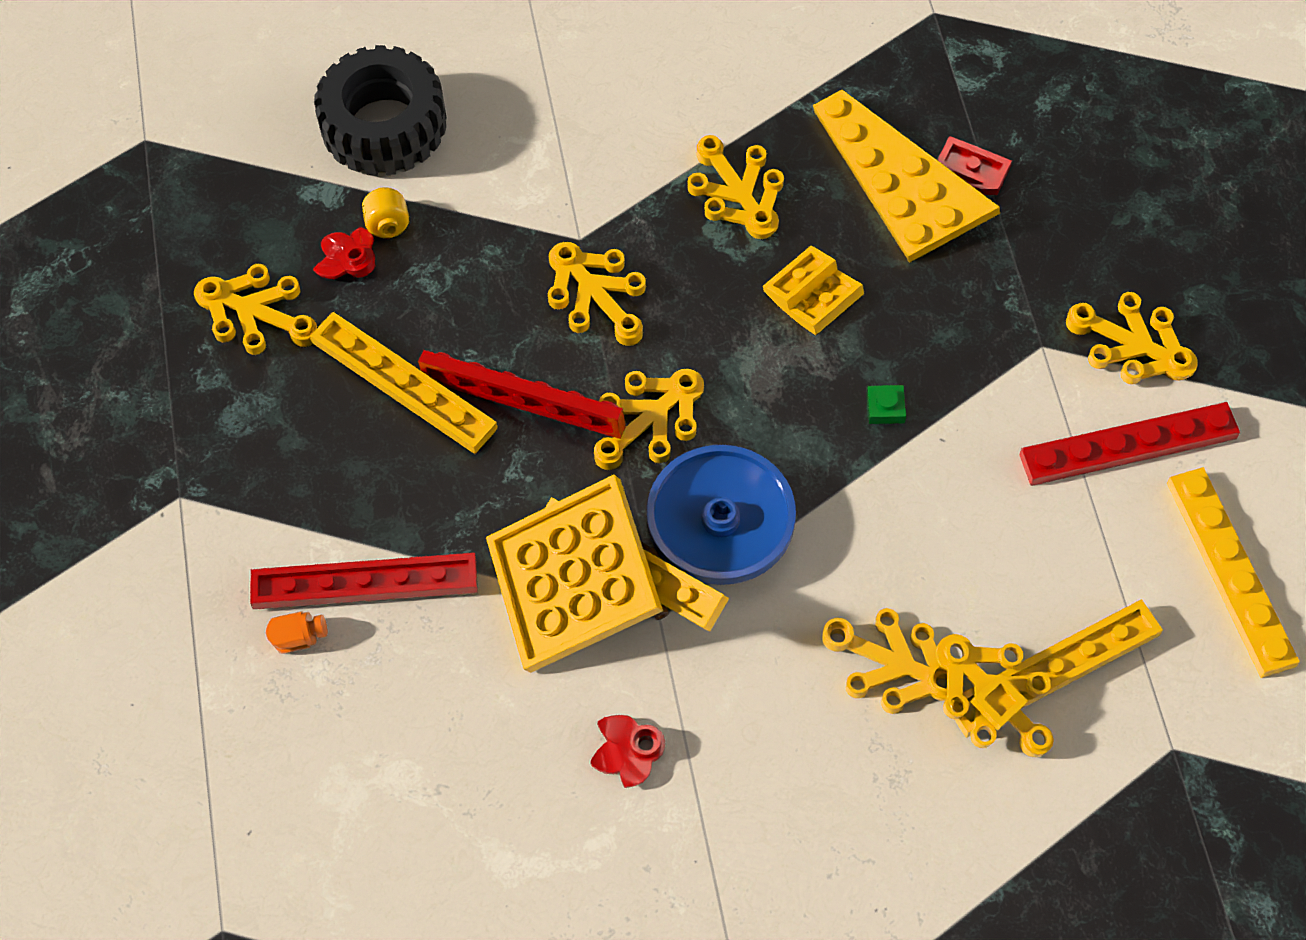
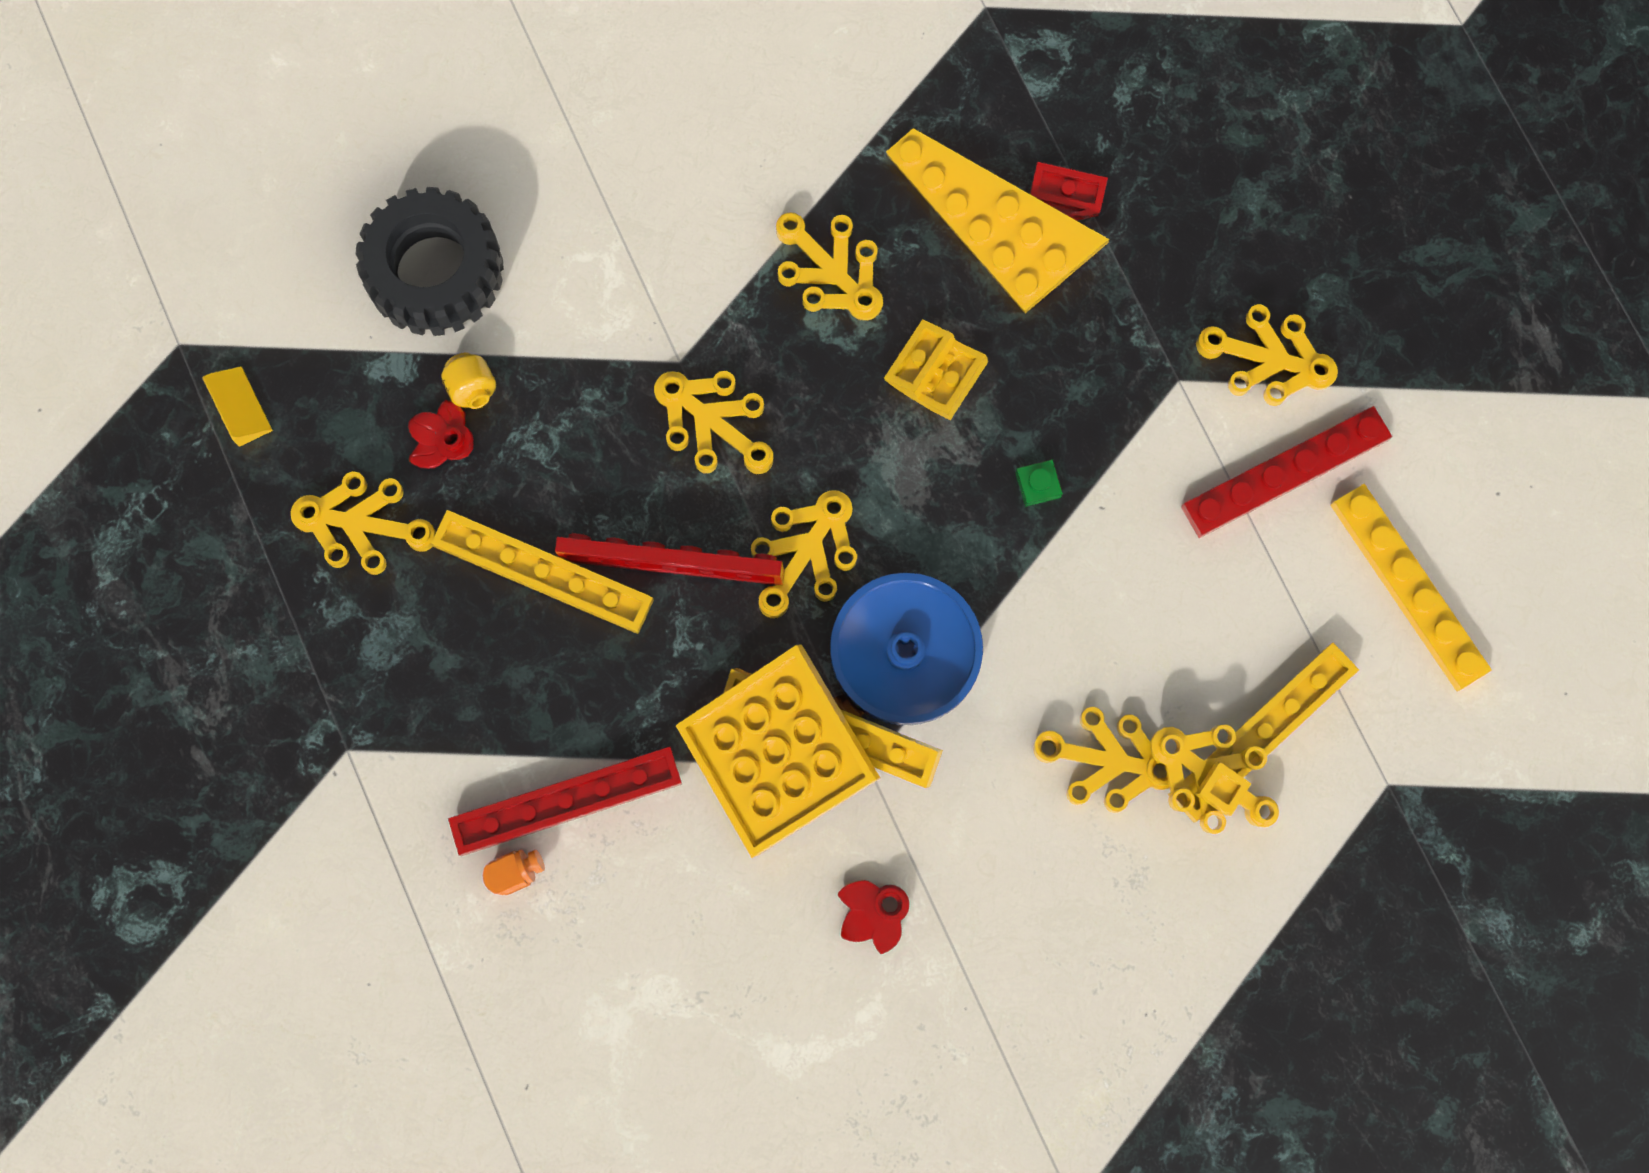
camera: 20 degrees left, 15 degrees up
none -> yellow slope [202,367,273,447]

